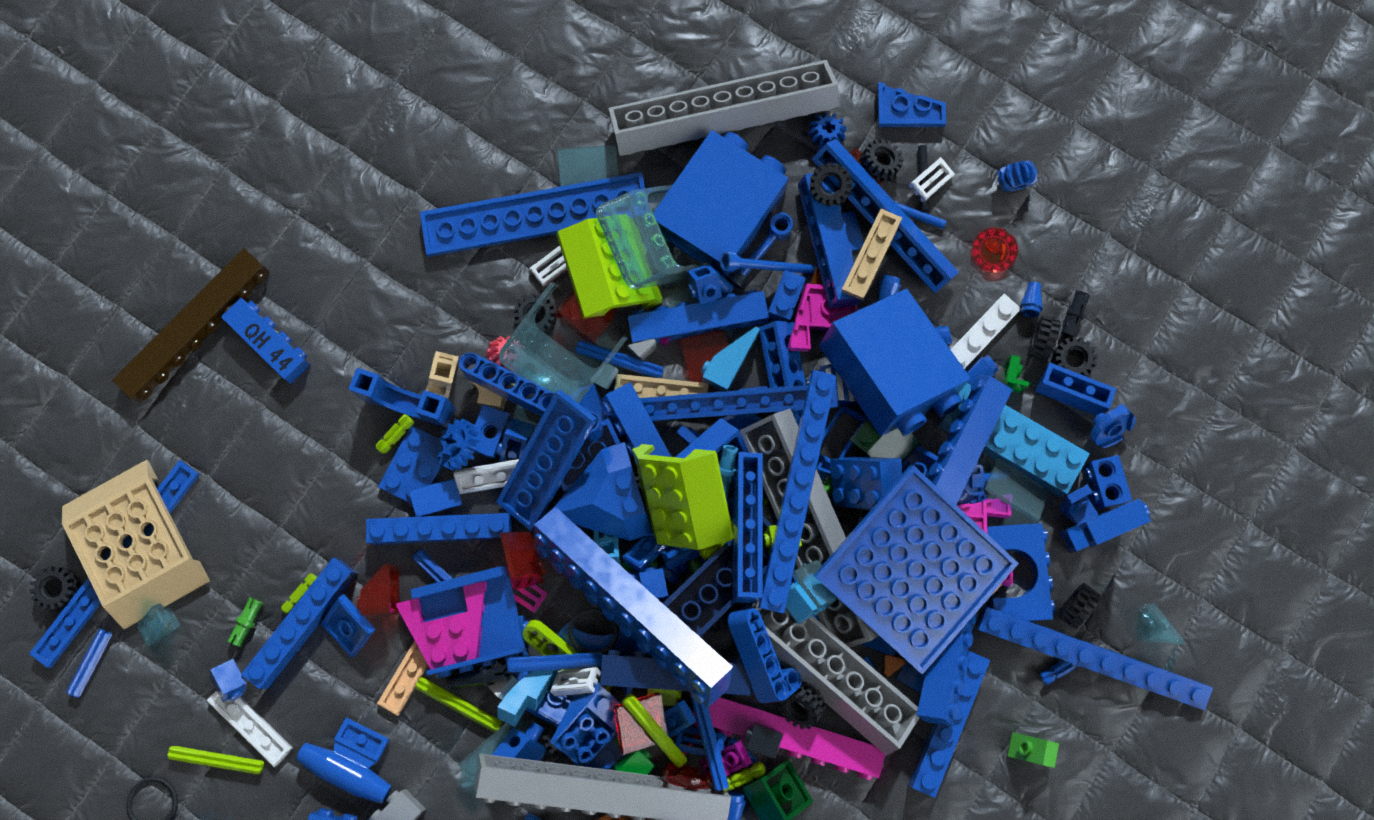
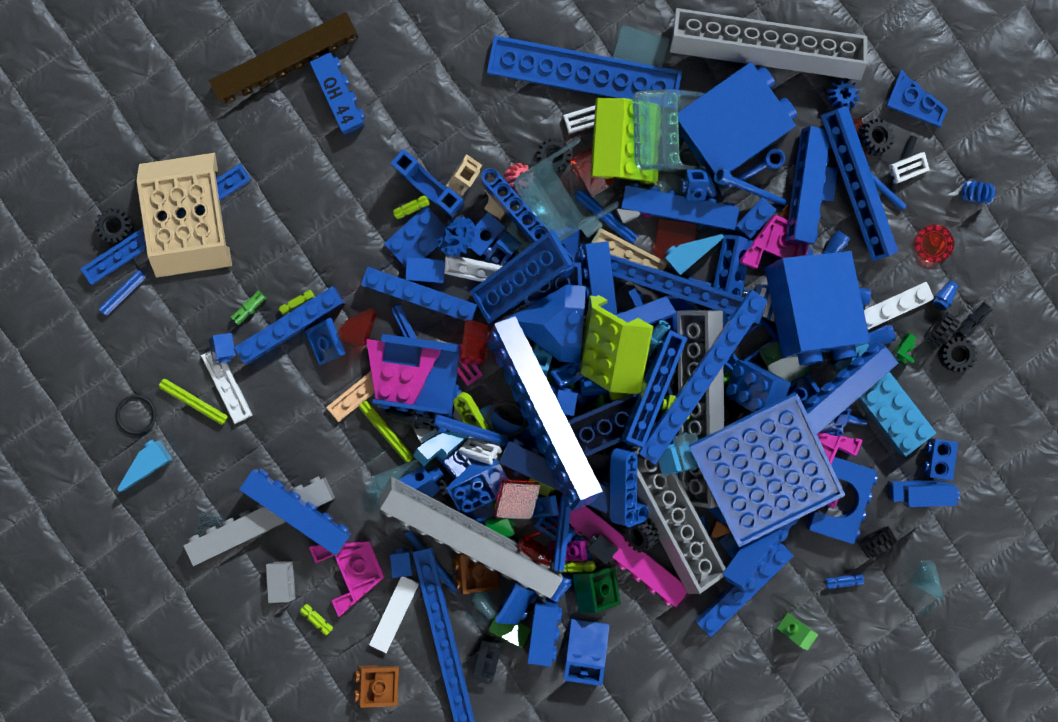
camera: 15 degrees right, 10 degrees up
clear light blue slope [136,603,180,646] -> none
blue plate [296,717,392,804] -> none
lime axle [622,694,687,768] -> none
black tyre [810,163,852,206] -> none
tan plate [842,209,902,301] -> none
blue plate [977,606,1213,710] -> none
clear light blue piece [985,459,1049,522] -> none
blue brick [1035,363,1117,416] -> none
blue slope [1059,484,1098,526] -> none
blue plate [1090,404,1136,448] -> none

